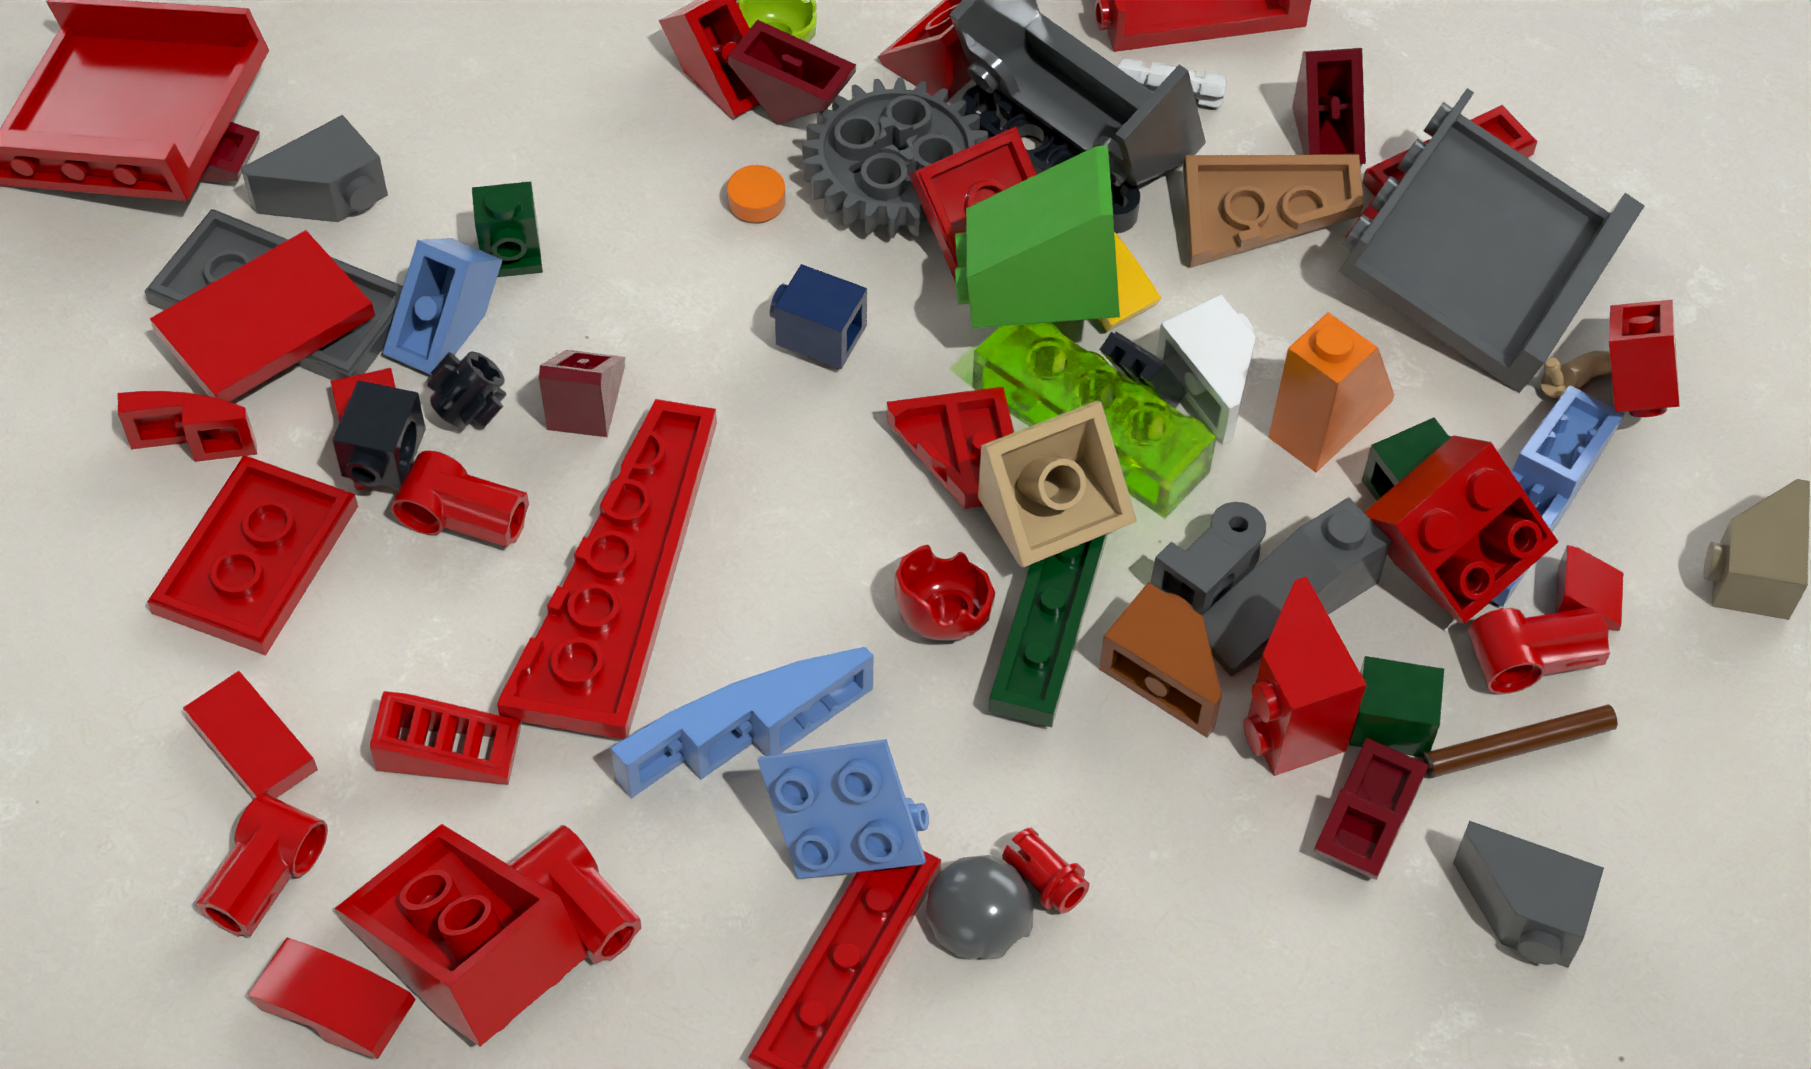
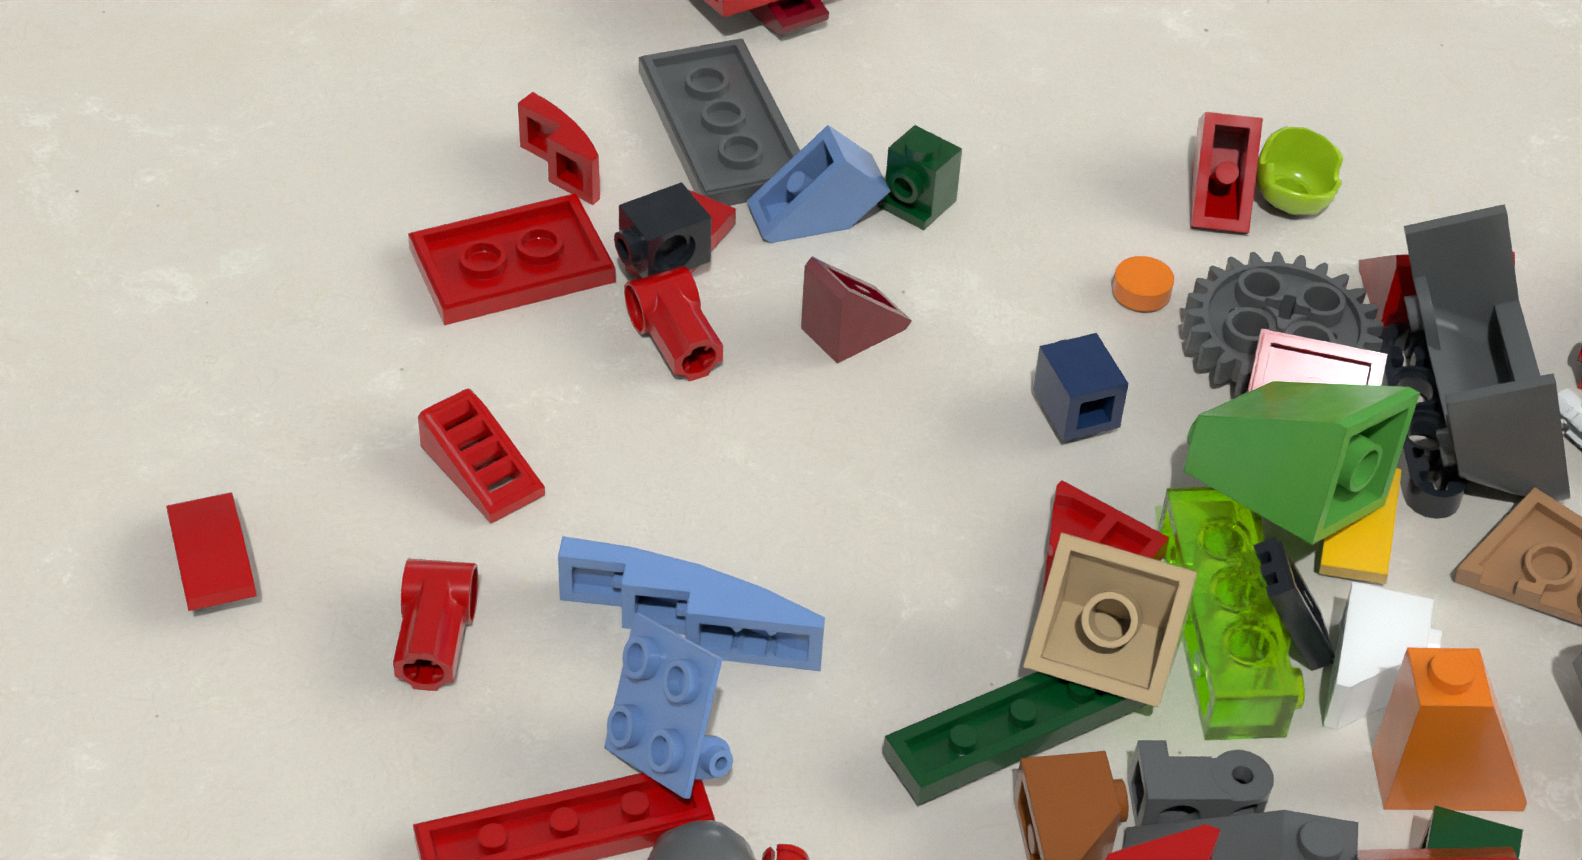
camera: 45 degrees right, 10 degrees down
red tile [150,230,375,402] -> none
red tile [183,671,318,799] -> none
red piece [196,794,328,937] -> none
dark grey slope [241,115,388,222] -> none
red slope [335,824,588,1047] -> none
black gear [427,351,507,428] -> none
red wing [497,399,717,740] -> none
dark red slope [728,19,856,124] -> none
red hair [894,545,995,640] -> none

